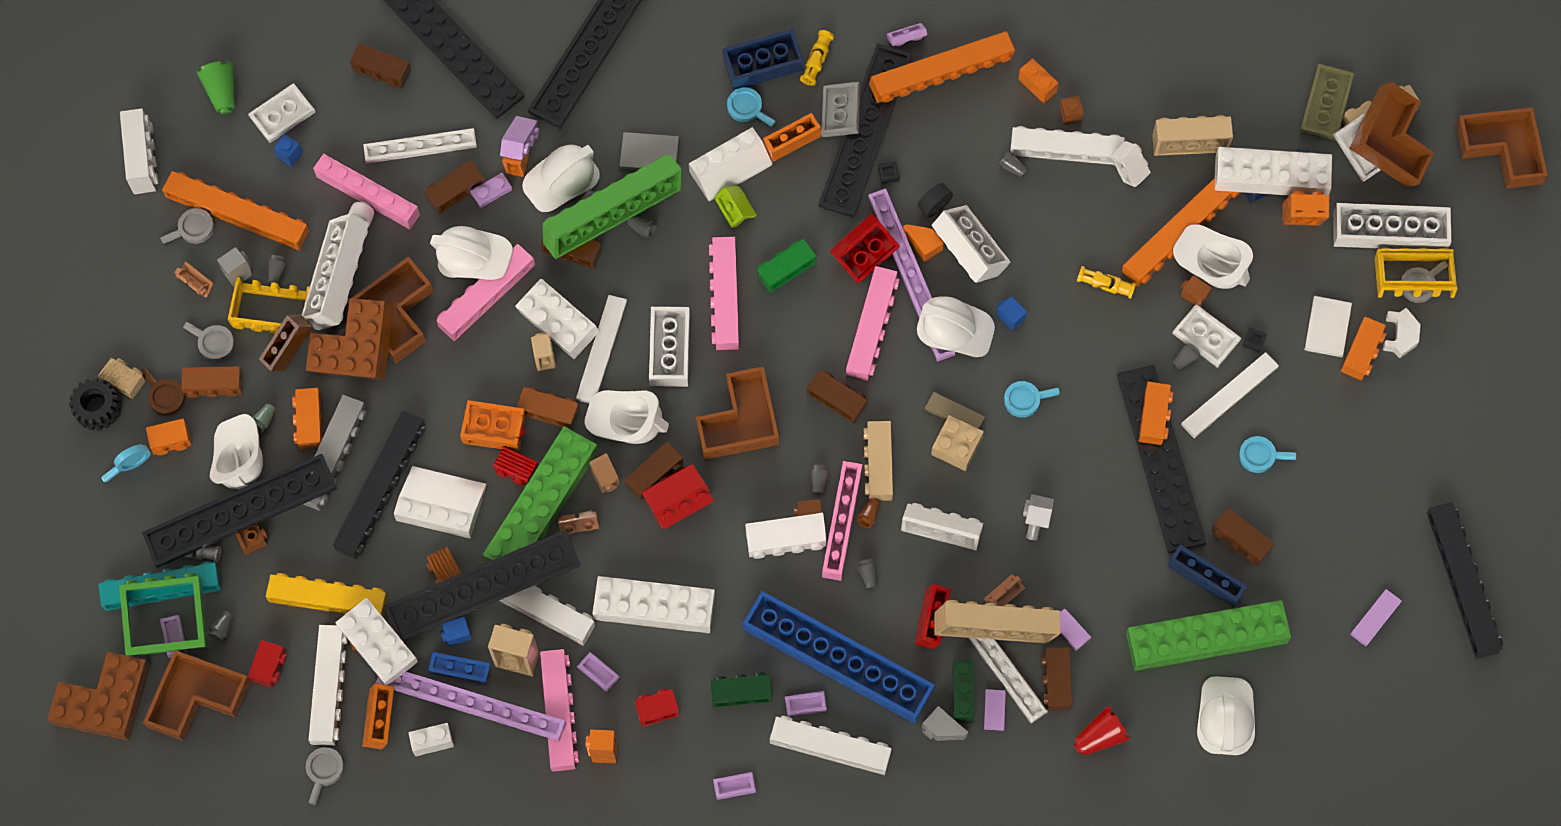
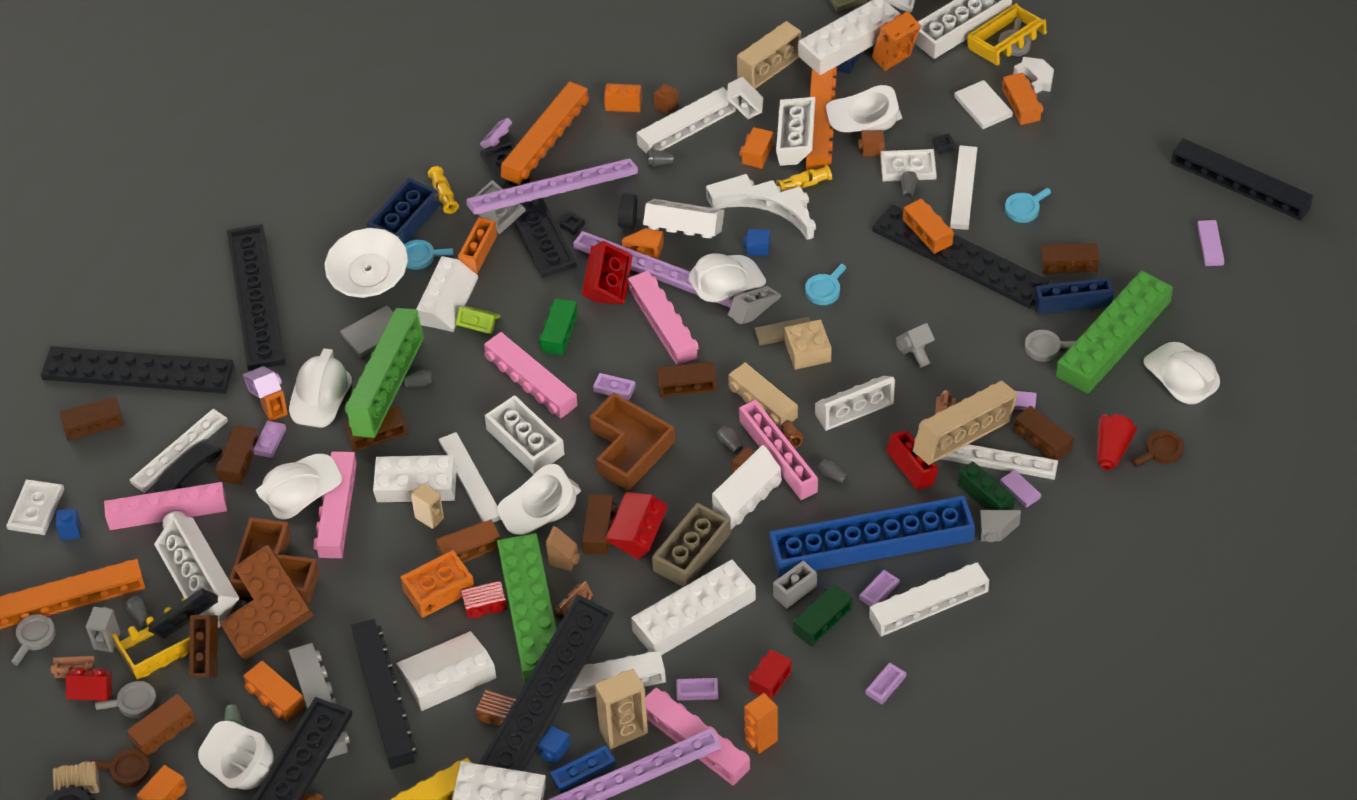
camera: 40 degrees left, 20 degrees down
none -> red brick [65,667,112,701]
none -> black plate [148,588,218,638]
none -> black slope [154,440,223,492]
none -> white dish [325,228,408,298]
none -> lavender plate [467,158,638,215]
none -> lavender plate [593,373,636,400]
none -> dark tan brick [652,503,731,587]
none -> white arch [706,174,816,240]
none -> light grey slope [728,286,781,324]
none -> orange brick [740,127,774,169]
none -> light grey brick [773,561,817,609]
none -> white slope [776,97,816,166]
none -> light grey piece [1024,329,1076,362]
none -> reddish brown piece [1132,430,1184,467]

